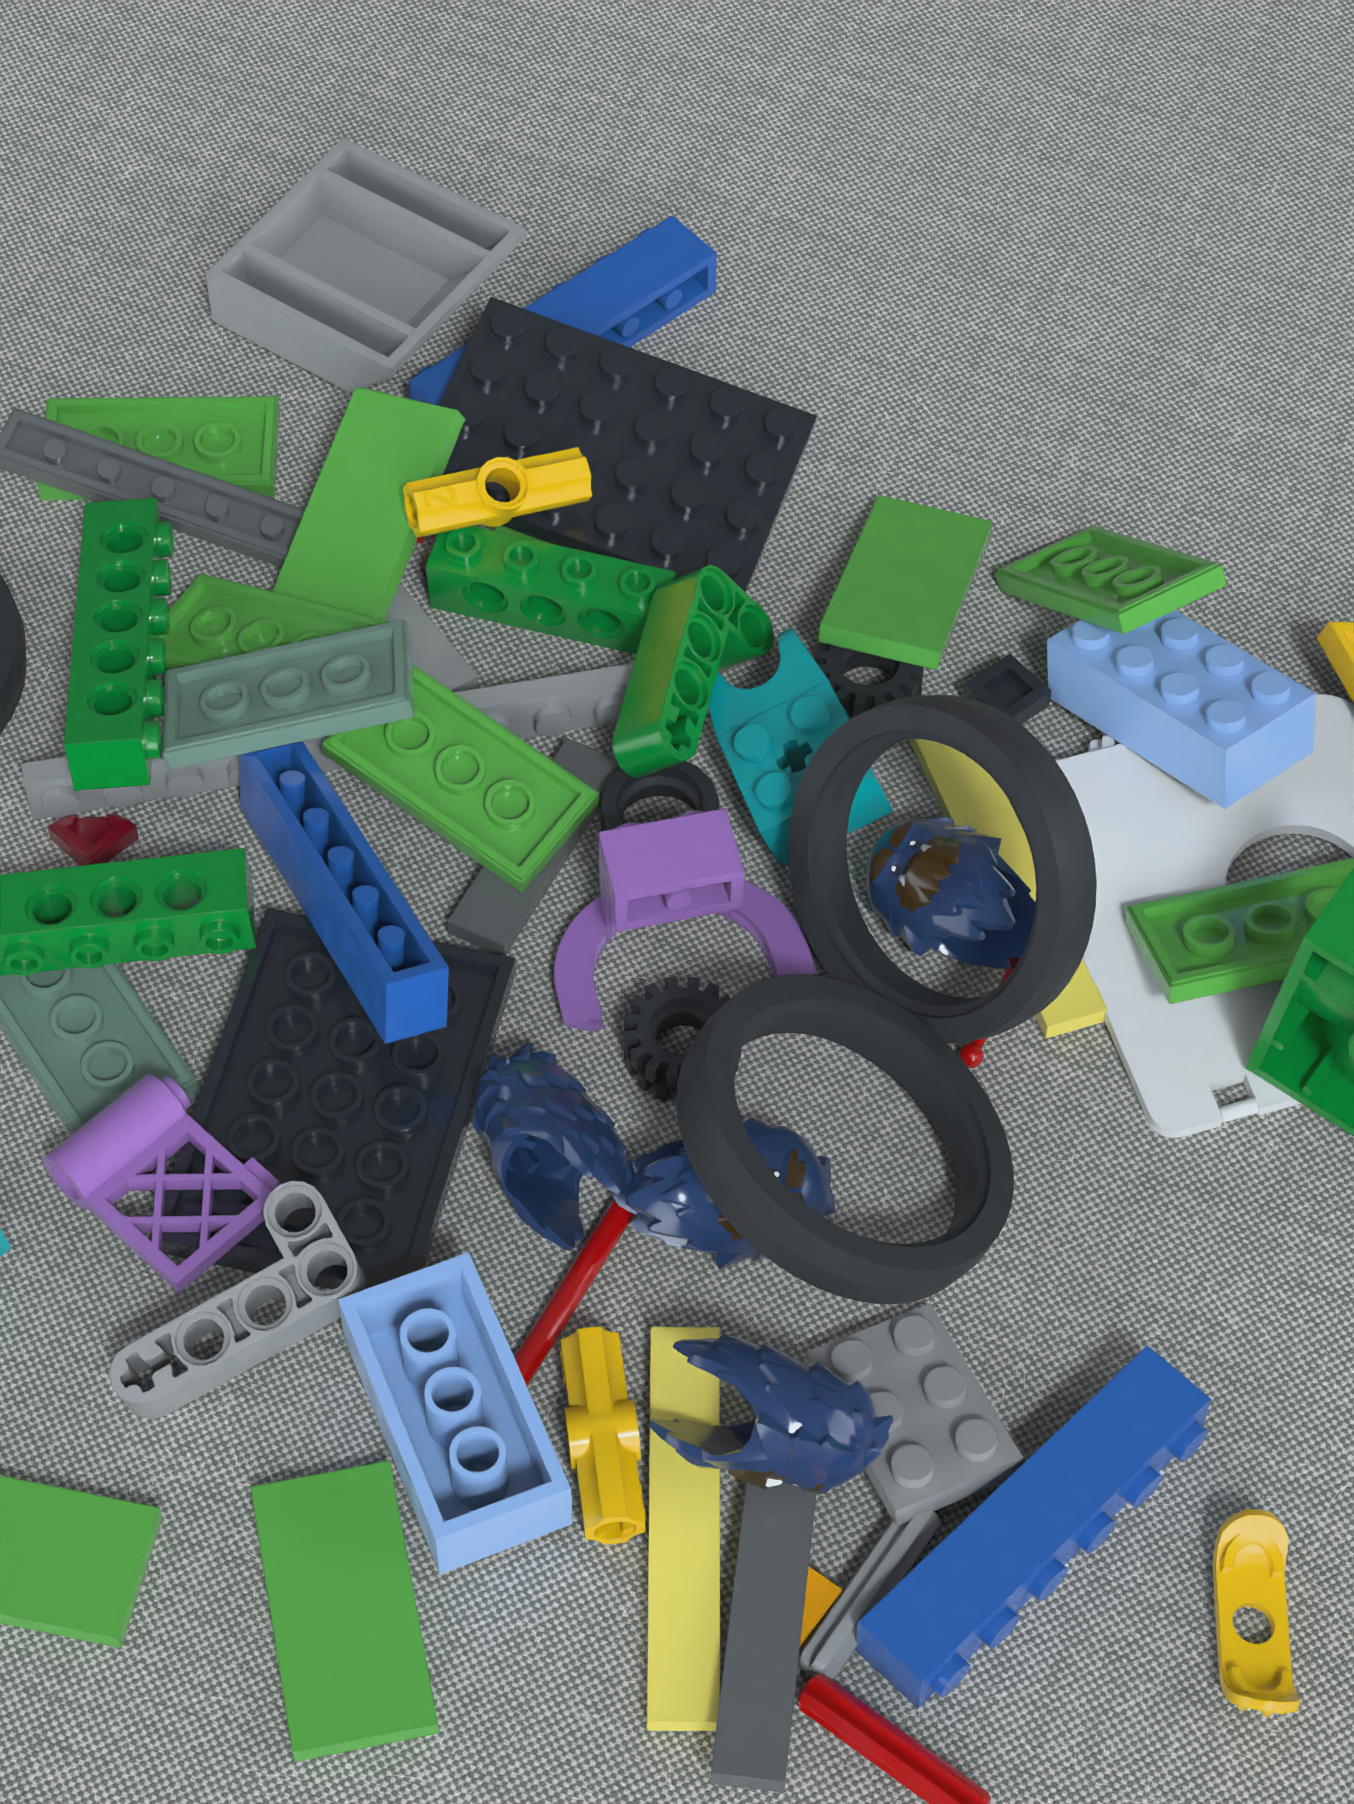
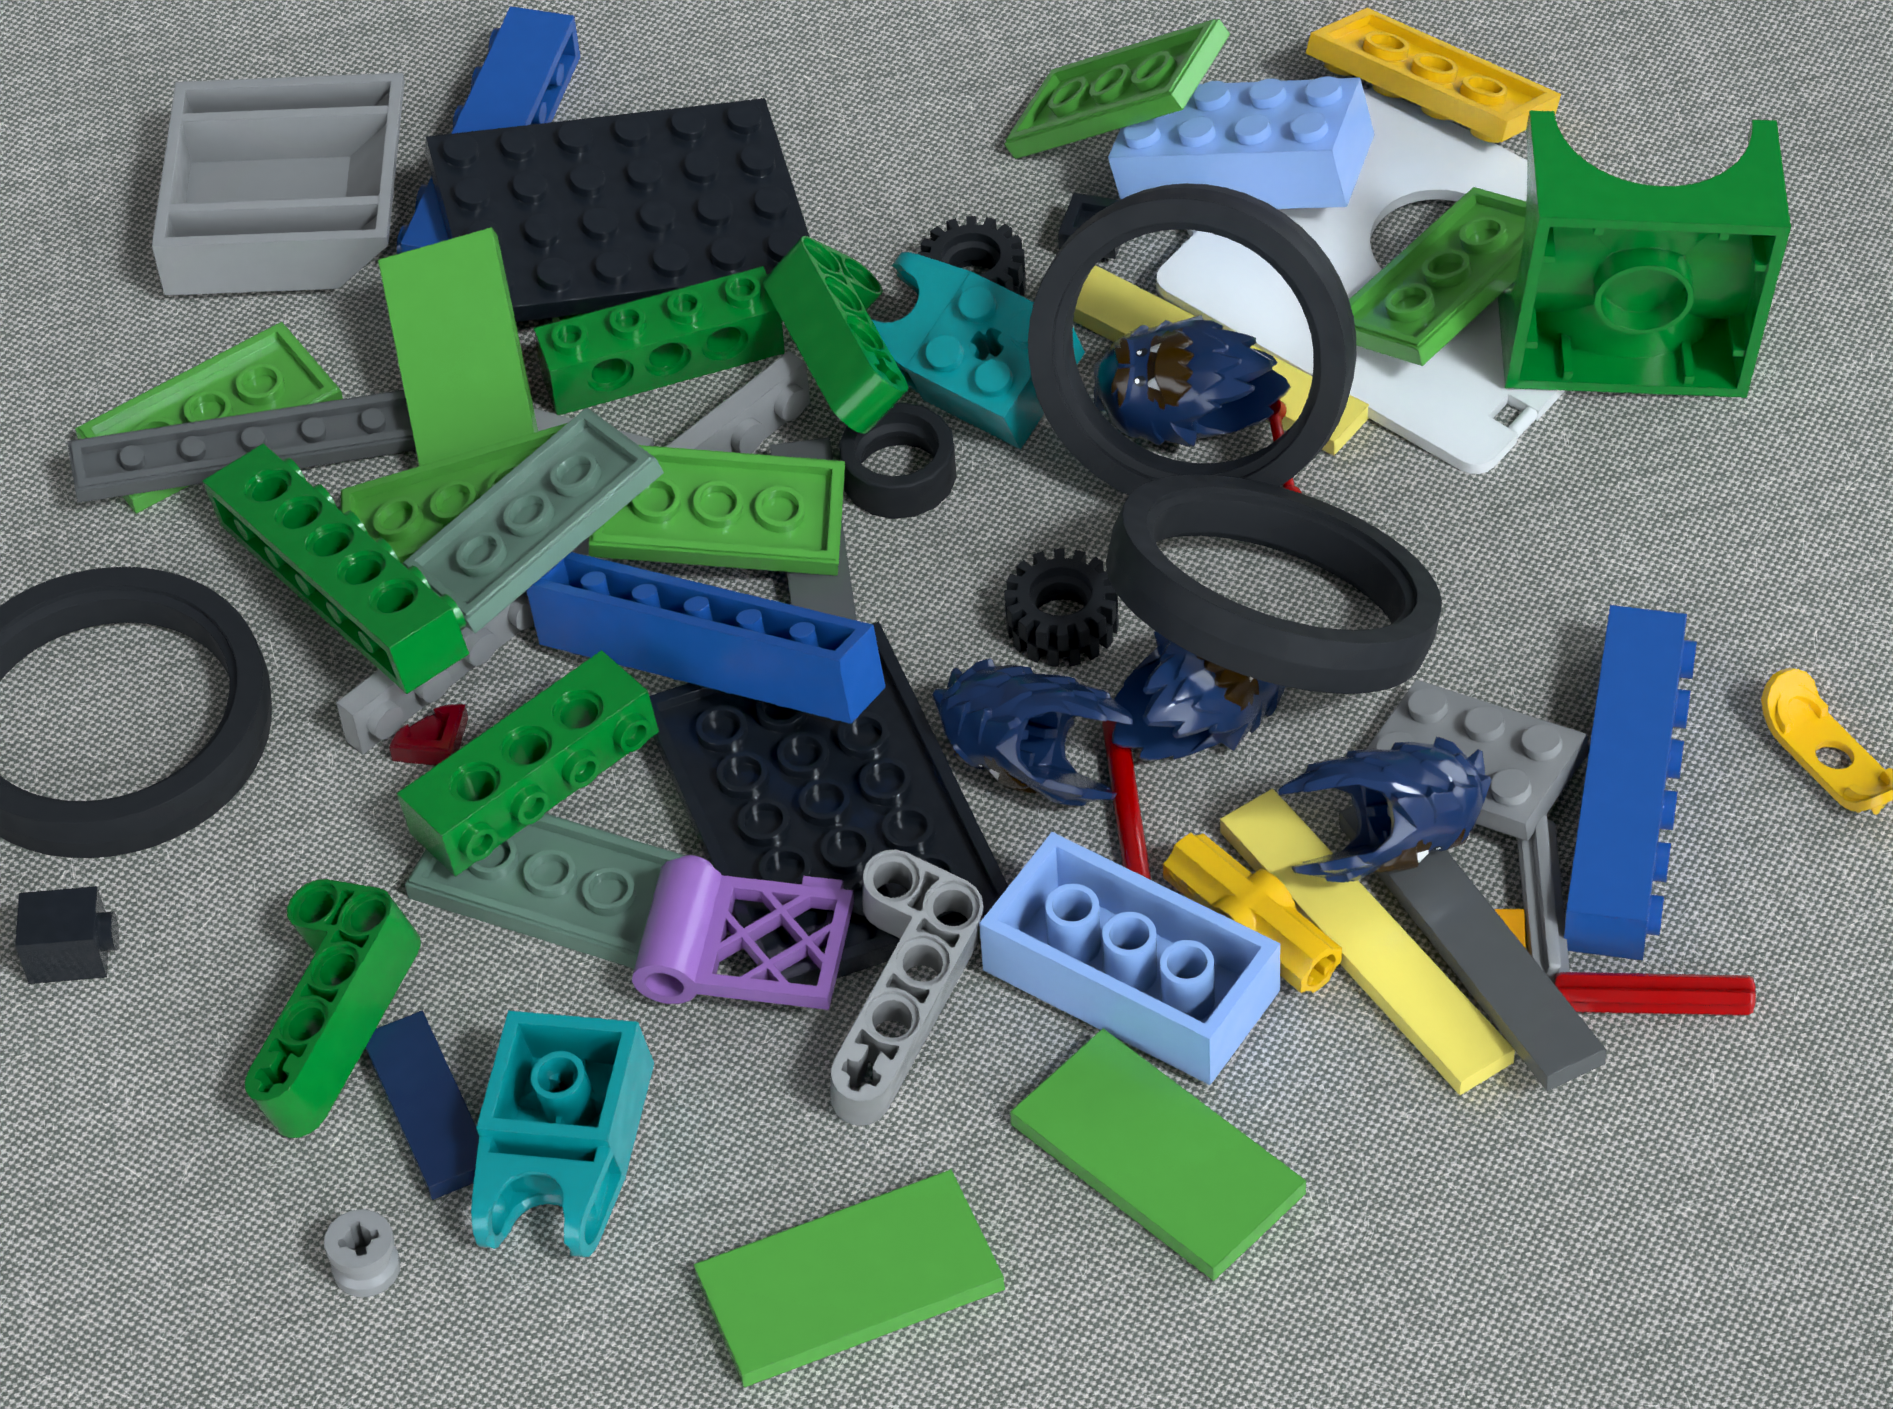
camera: 30 degrees left, 5 degrees down
yellow piece [403,447,592,538] -> none
medium lavender piece [554,808,817,1031] -> none
bright green tile [818,495,993,670] -> none

